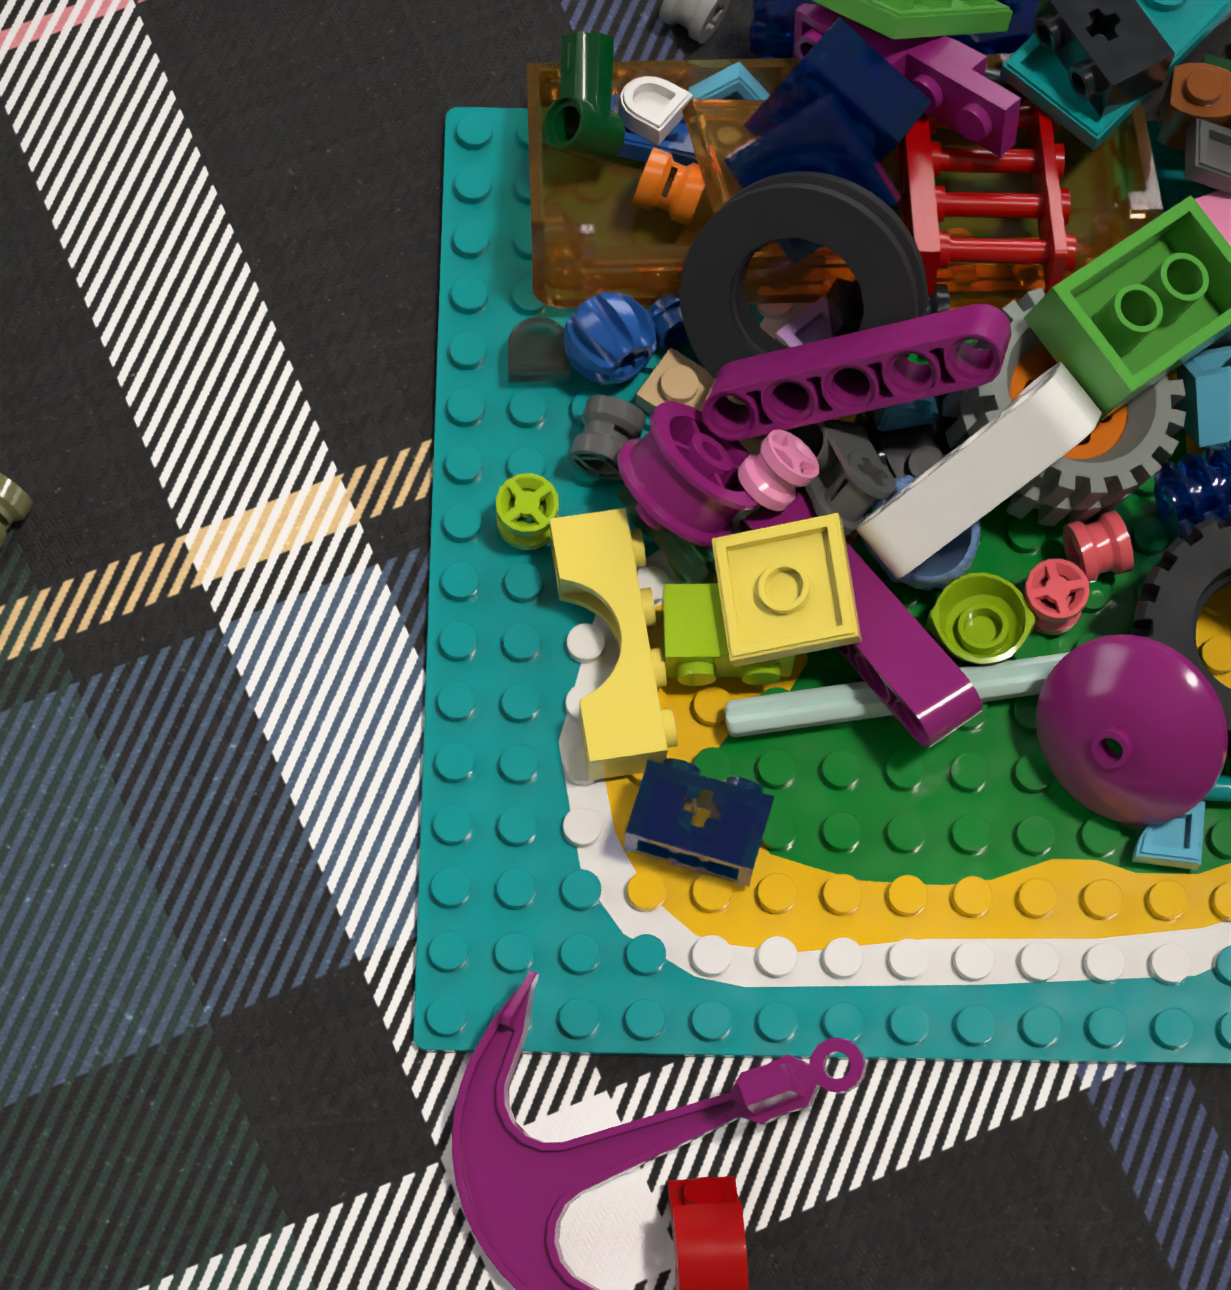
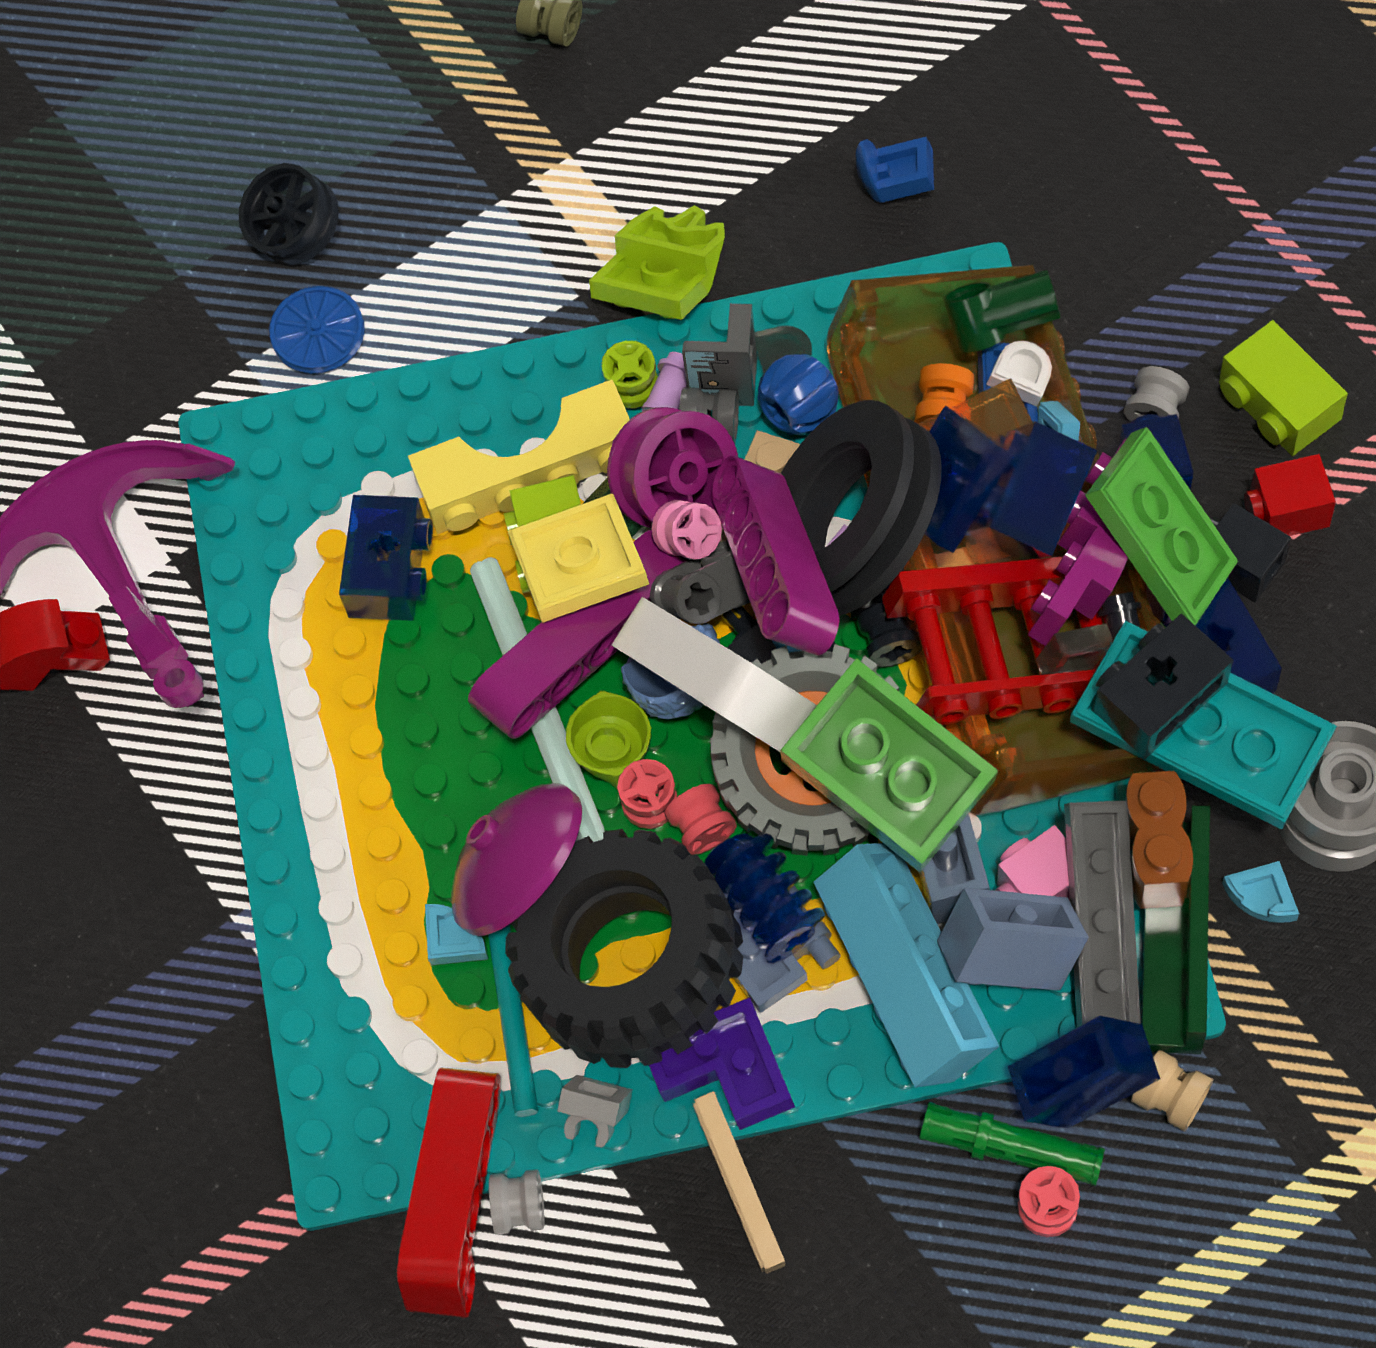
camera: 90 degrees right, 5 degrees down
none -> black wheel [239,163,339,265]
none -> blue wheel [269,286,365,373]
none -> lime plate [589,205,725,320]
none -> lavender pin [642,352,687,411]
none -> dark grey panel [682,304,758,406]
none -> blue plate [855,137,934,202]
none -> clear smoke tile [1036,623,1114,675]

